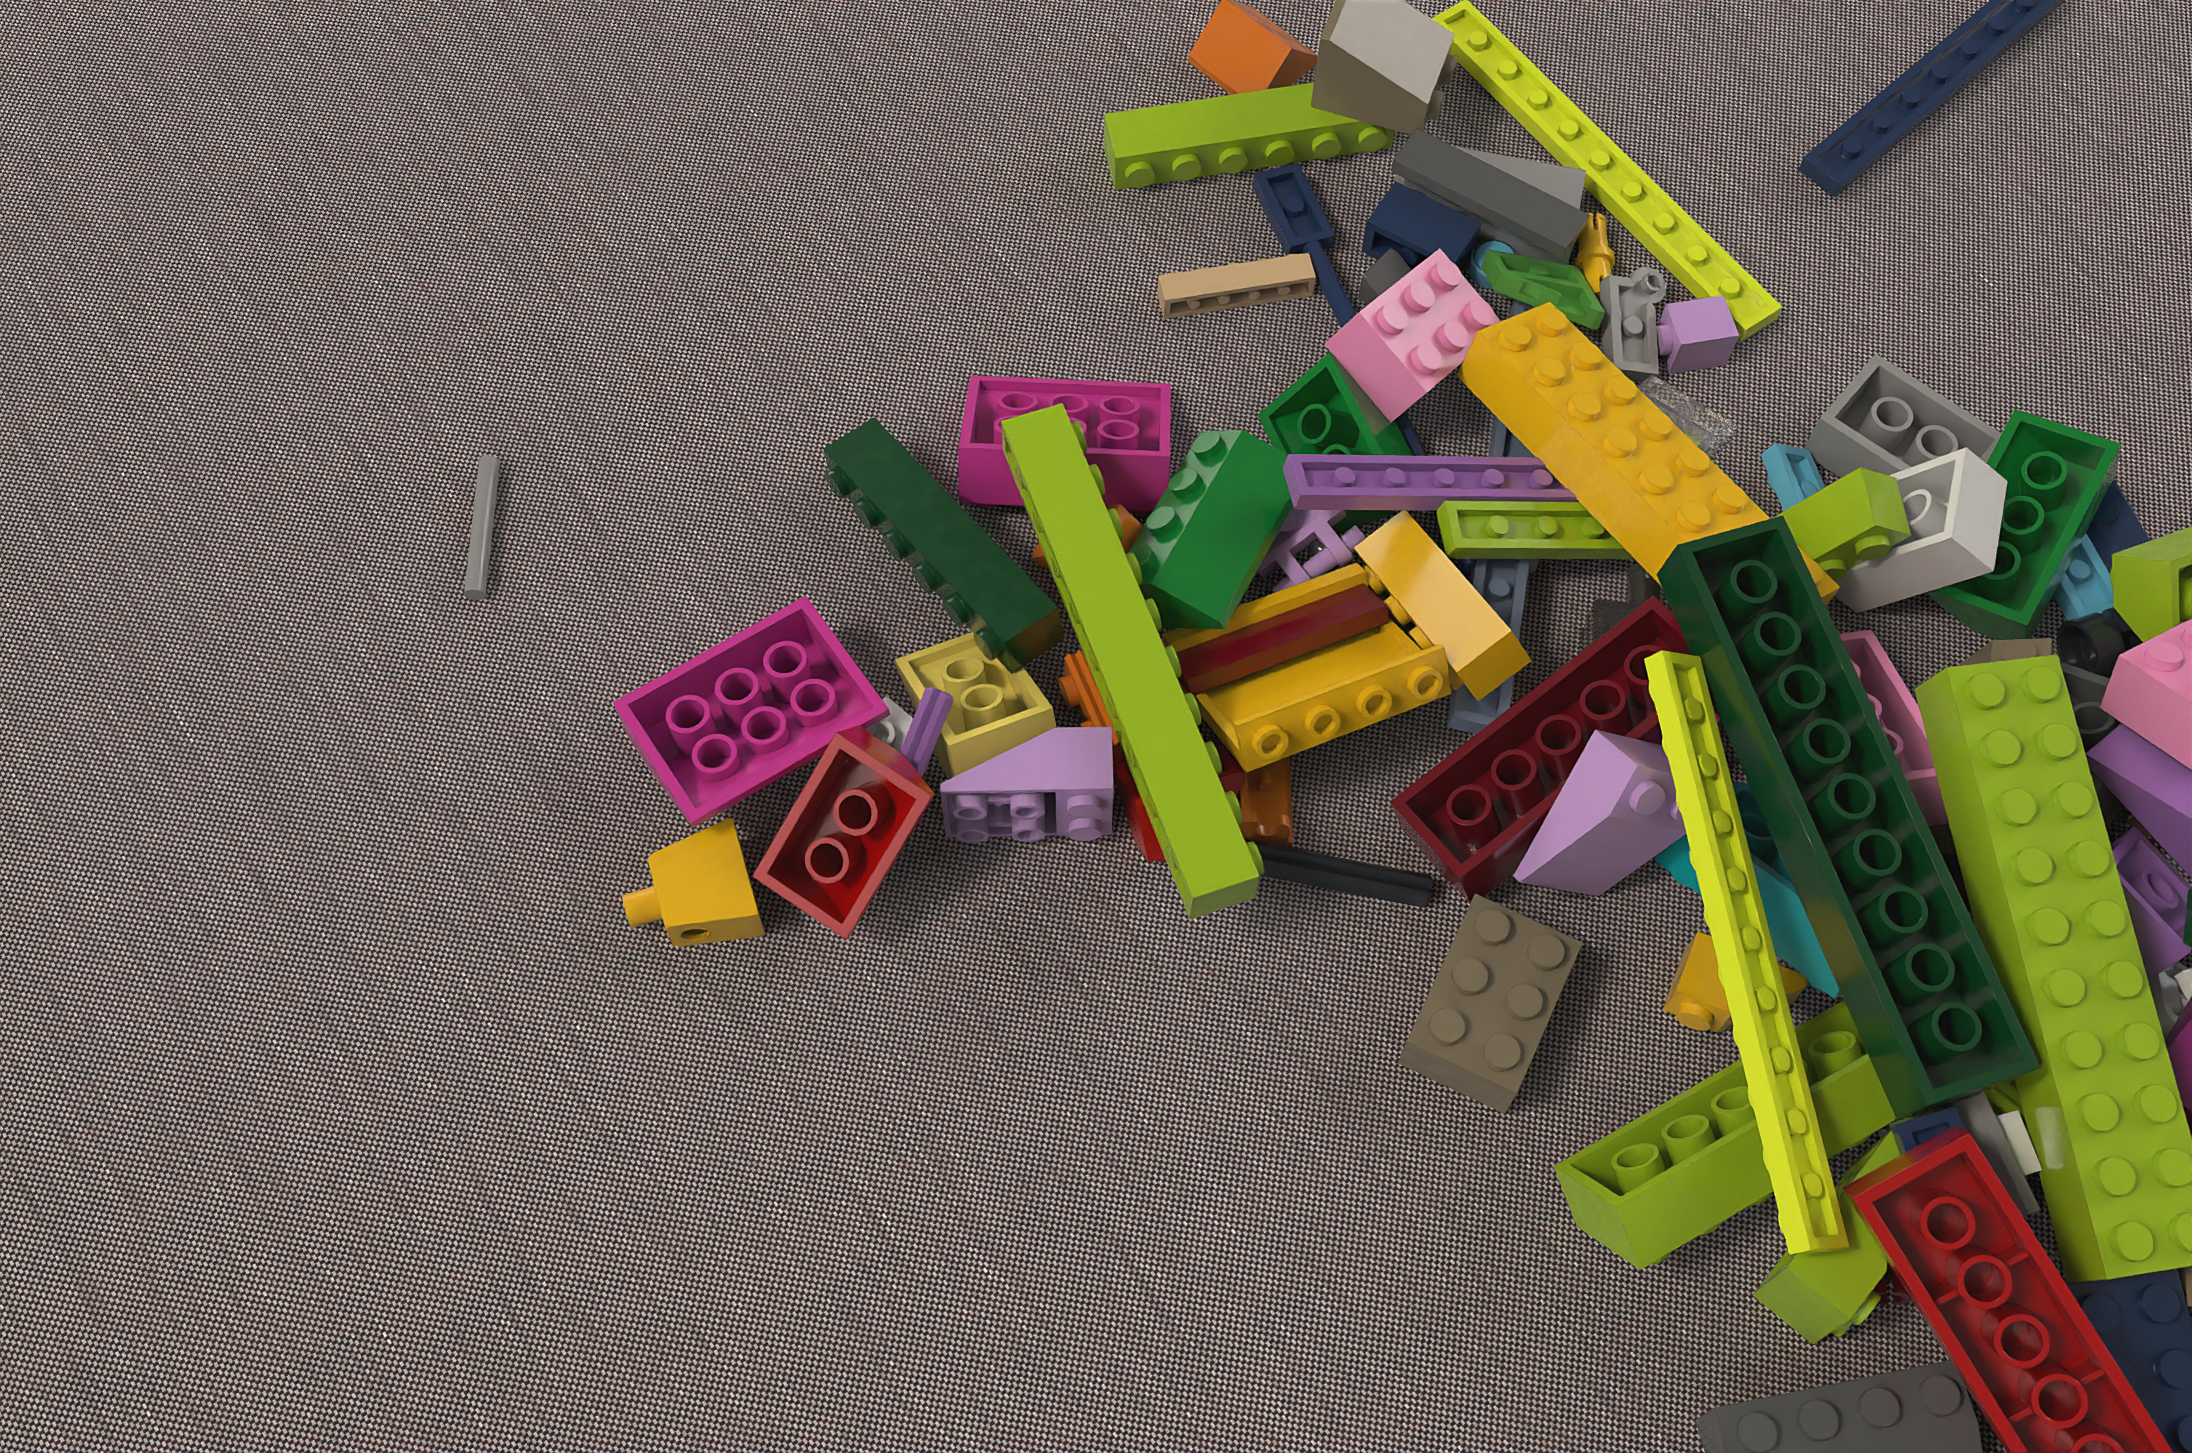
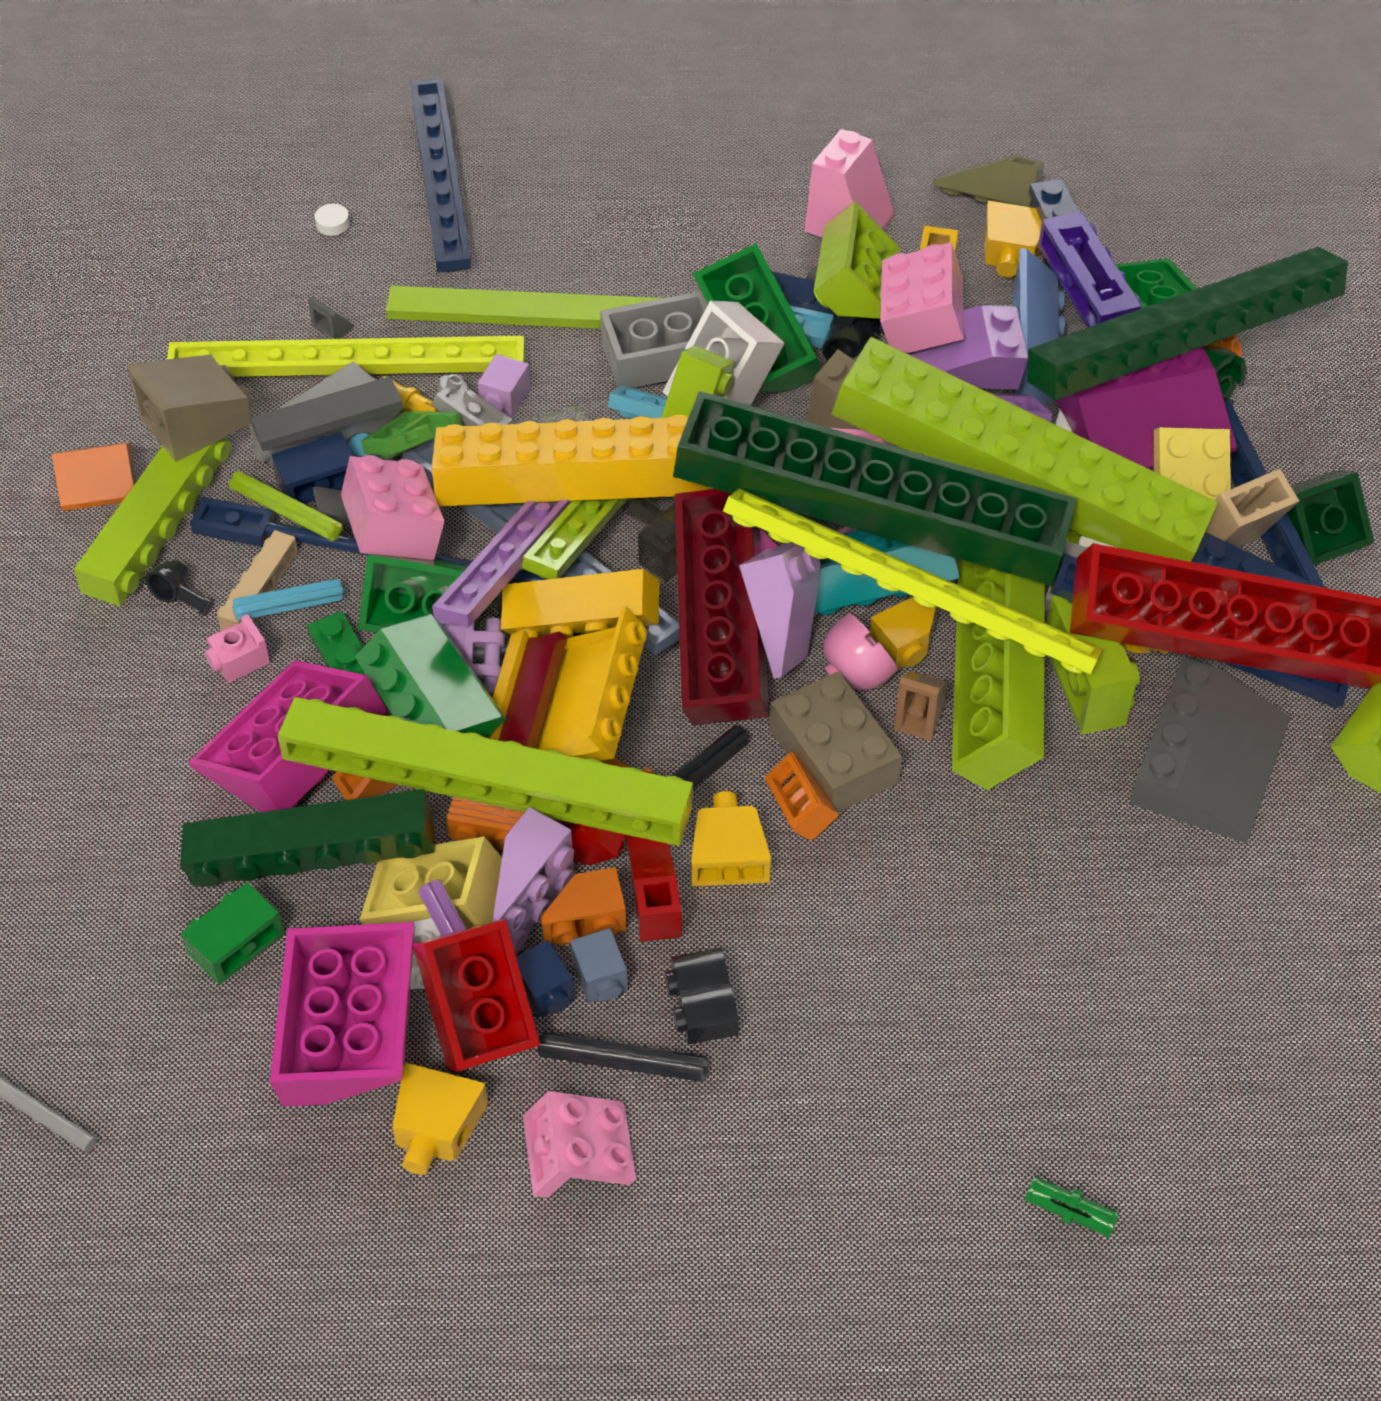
camera: 55 degrees left, 10 degrees down
none -> black bar [145,560,214,616]
none -> green brick [181,882,285,986]
none -> bright pink brick [204,614,270,683]
none -> lime axle [229,471,343,541]
none -> medium azure axle [232,579,344,621]
none -> green hinge [306,610,373,685]
none -> dark grey slope [308,297,354,339]
none -> white piece [315,203,350,236]
none -> lime tile [386,286,663,329]
none -> dark blue brick [516,940,575,1019]
none -> bright pink bracket [523,1091,636,1198]
none -> black axle [537,1032,708,1082]
none -> orange slope [541,867,626,945]
none -> sand blue brick [570,928,628,1004]
none -> red slope [625,834,682,942]
none -> black brick [664,948,739,1045]
none -> yellow torso [691,791,771,886]
none -> orange slope [764,751,838,840]
none -> bright pink cylinder [823,613,898,691]
none -> medium nougat slope [894,671,949,741]

